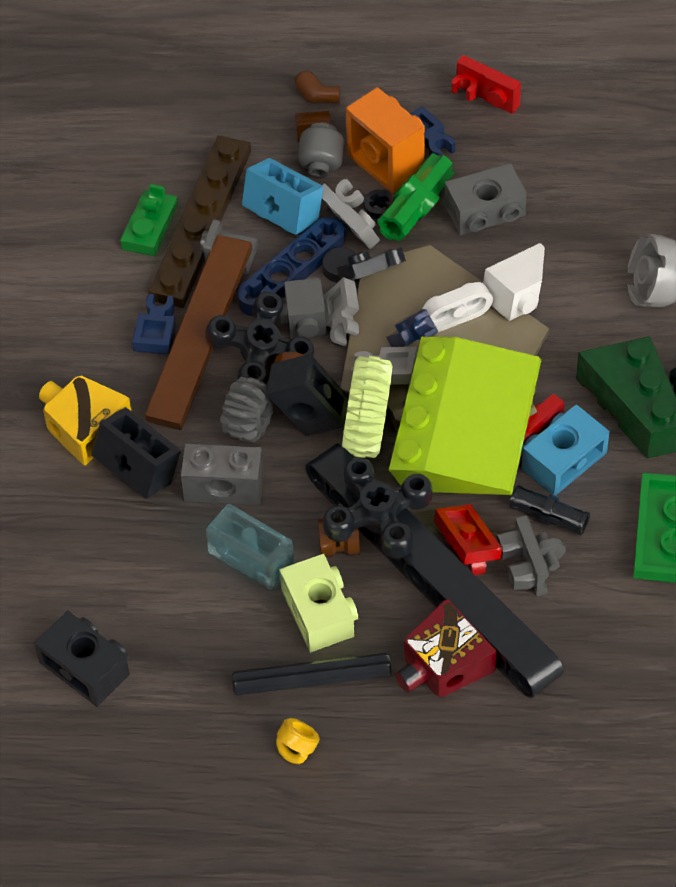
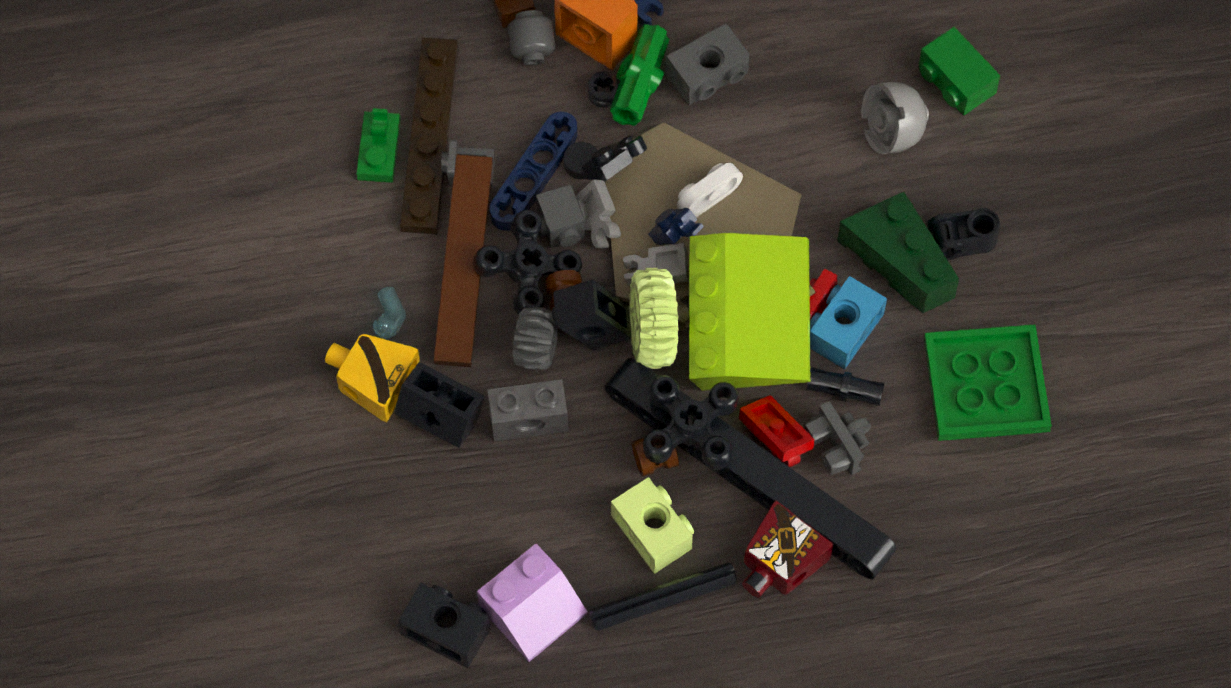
camera: 15 degrees left, 10 degrees up
dark blue plate [132,294,176,354] -> none
clear light blue brick [206,503,295,590] -> none
dark azure brick [242,158,324,235] -> none
yellow tile [276,718,320,764] -> none
light grey plate [322,179,380,249] -> none
white slope [483,243,545,321] -> none
none -> clear light blue arm [373,286,406,339]
none -> lavender slope [477,544,587,662]

